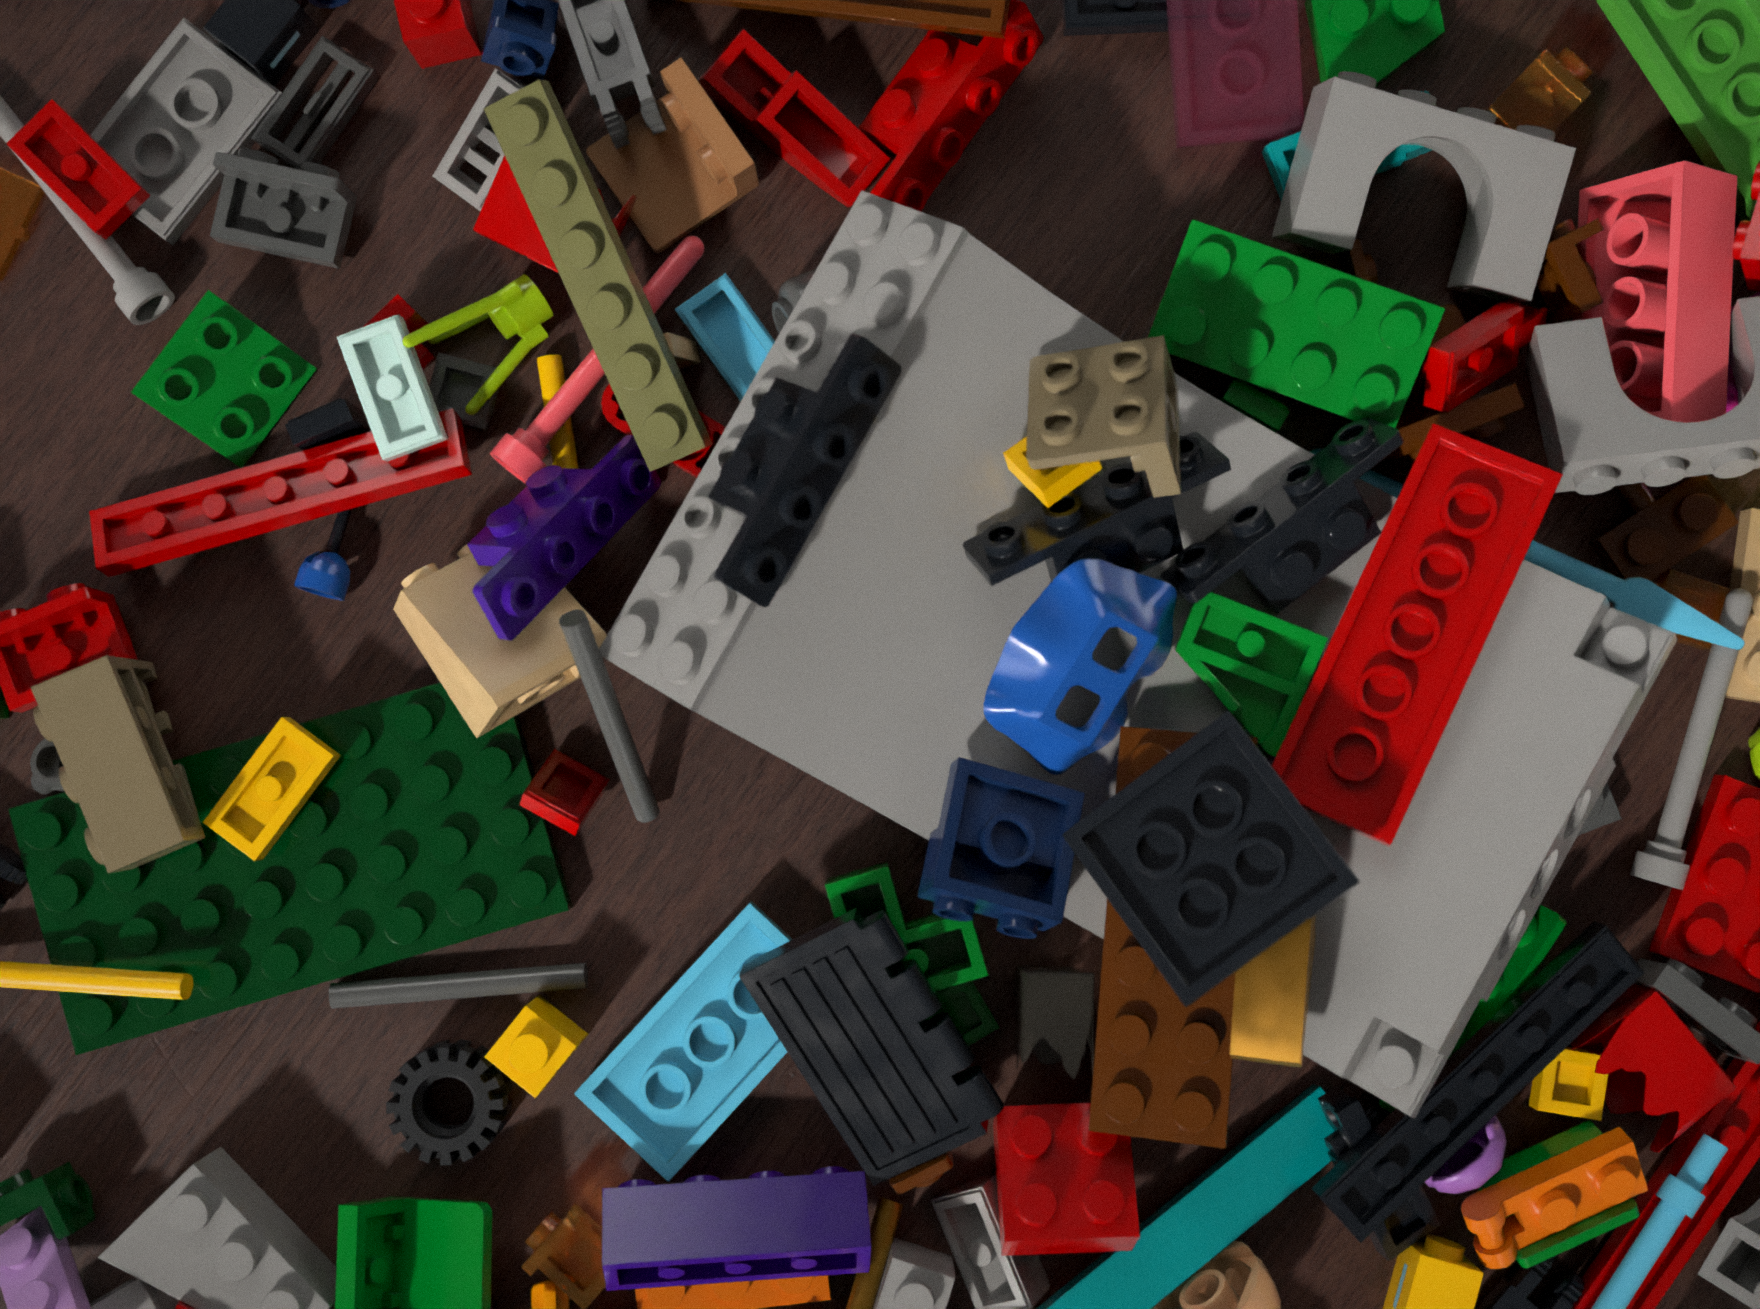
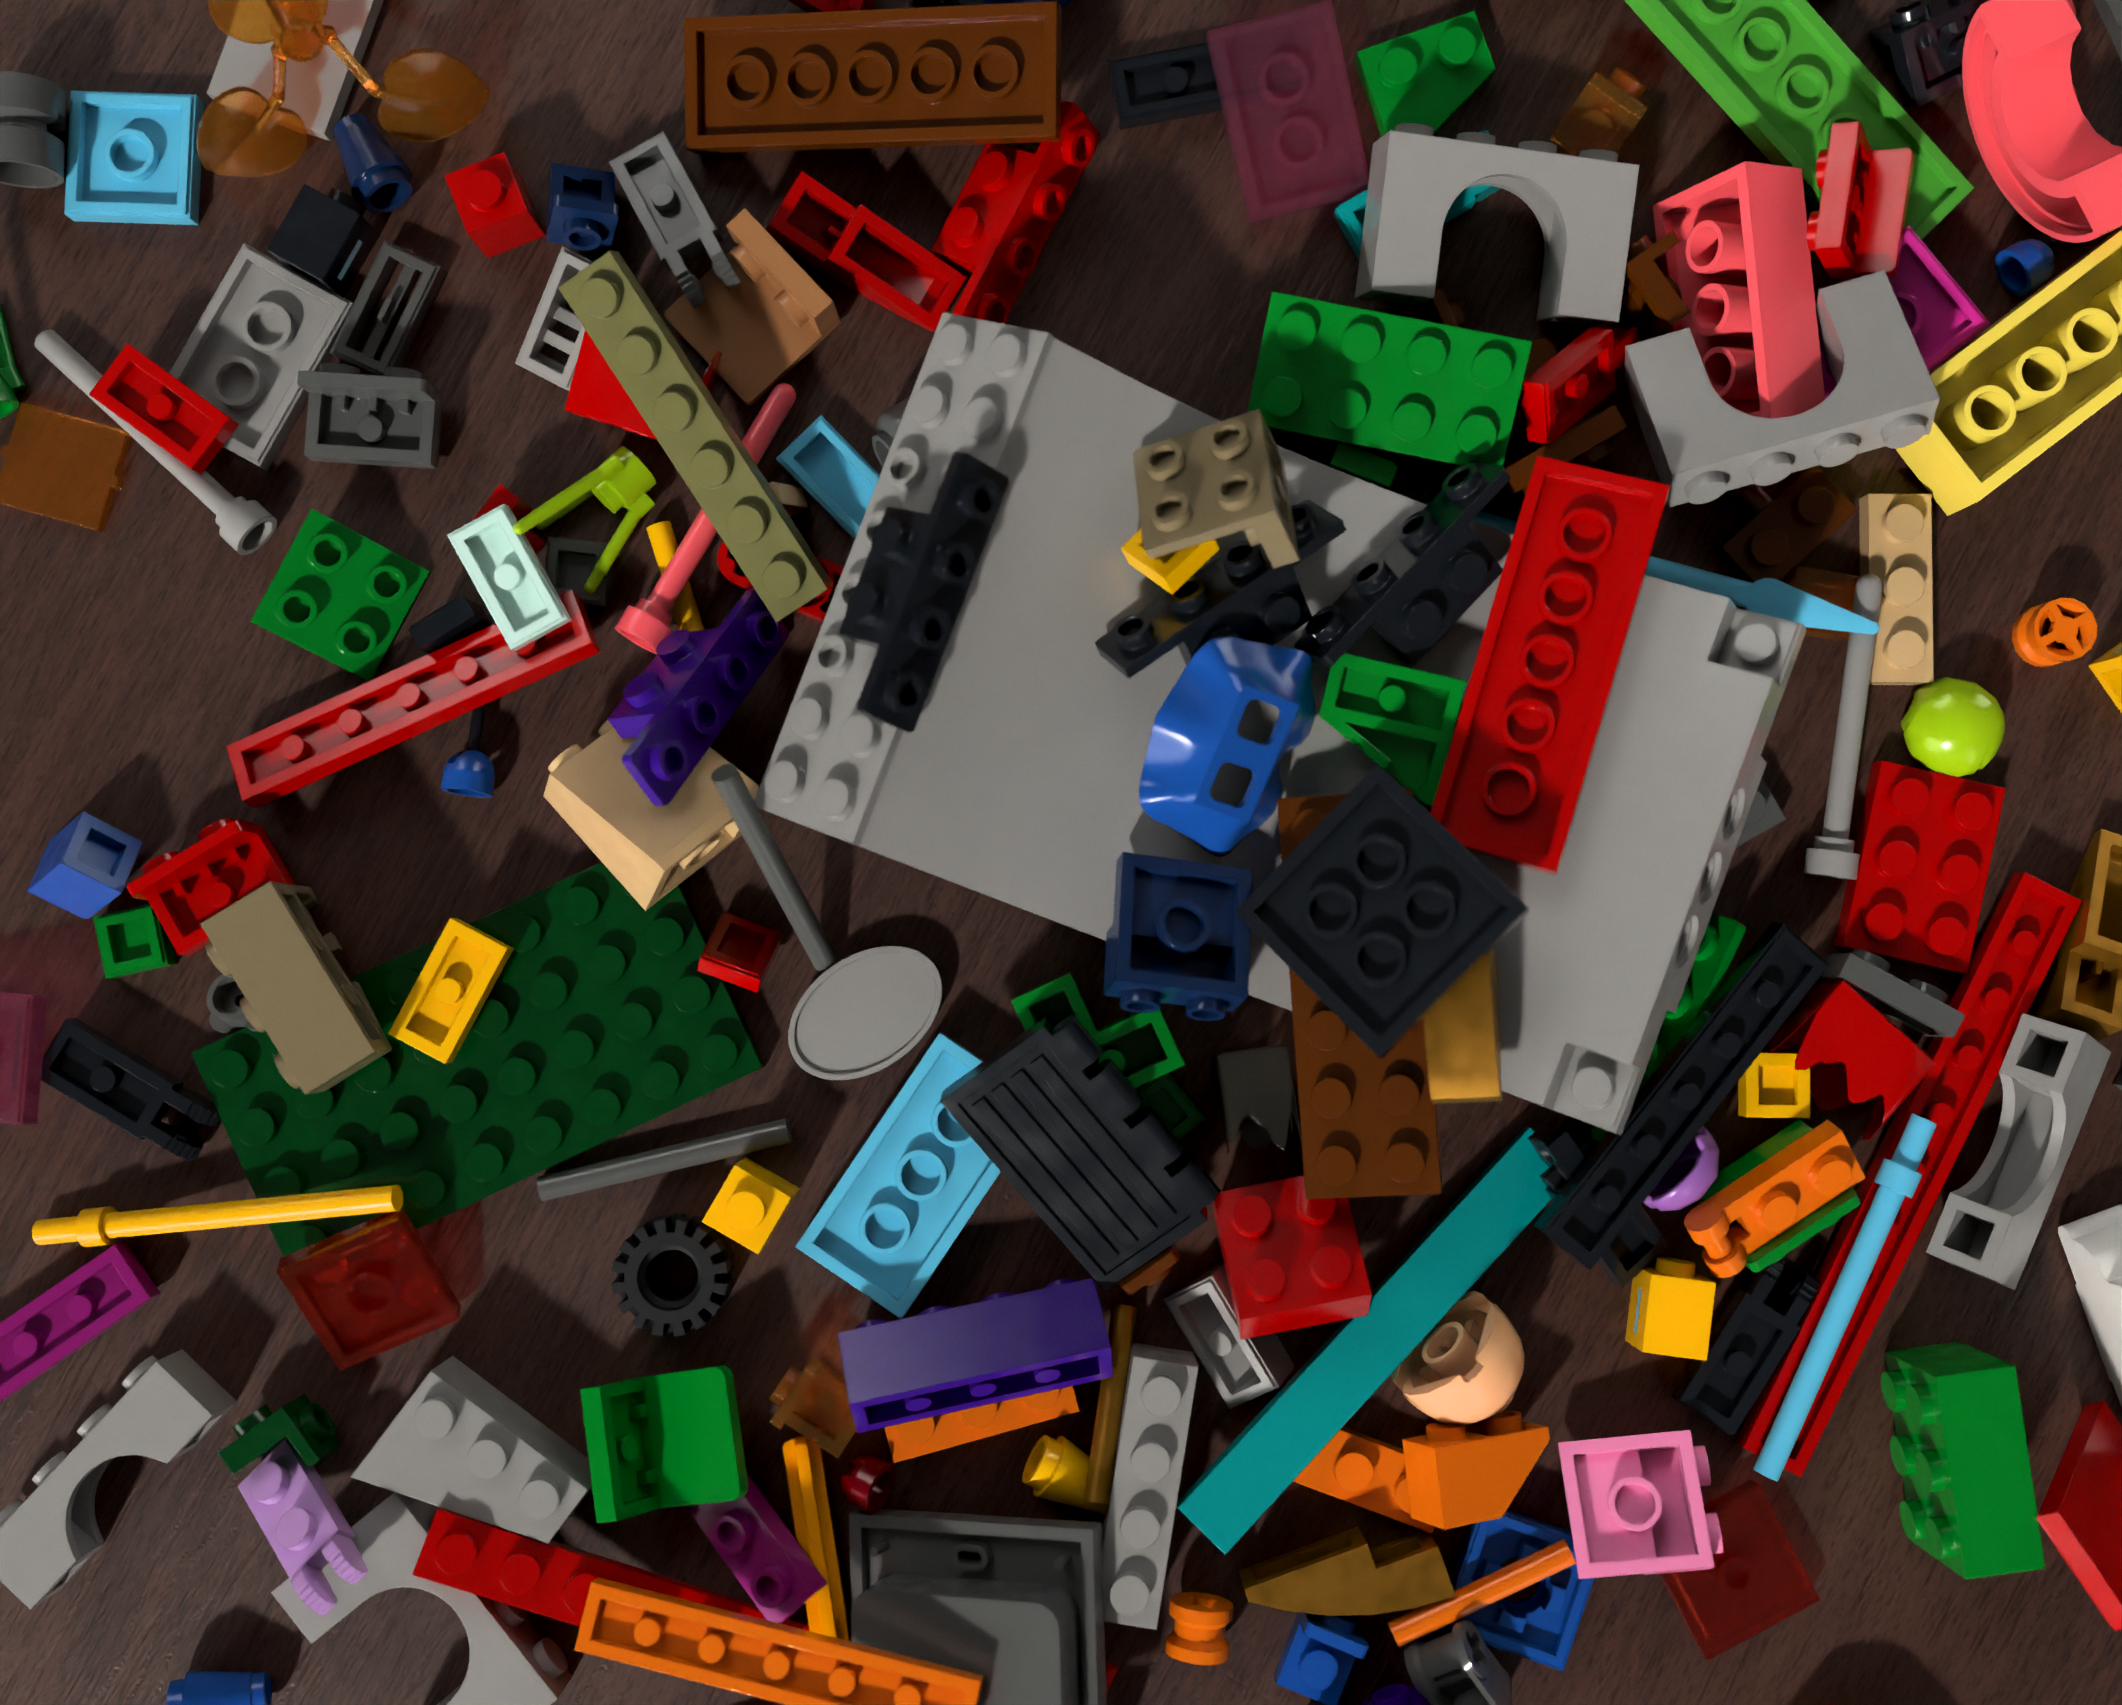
camera: 10 degrees left, 0 degrees up
none -> clear red plate [277,1208,461,1371]
none -> light grey piece [788,946,943,1080]

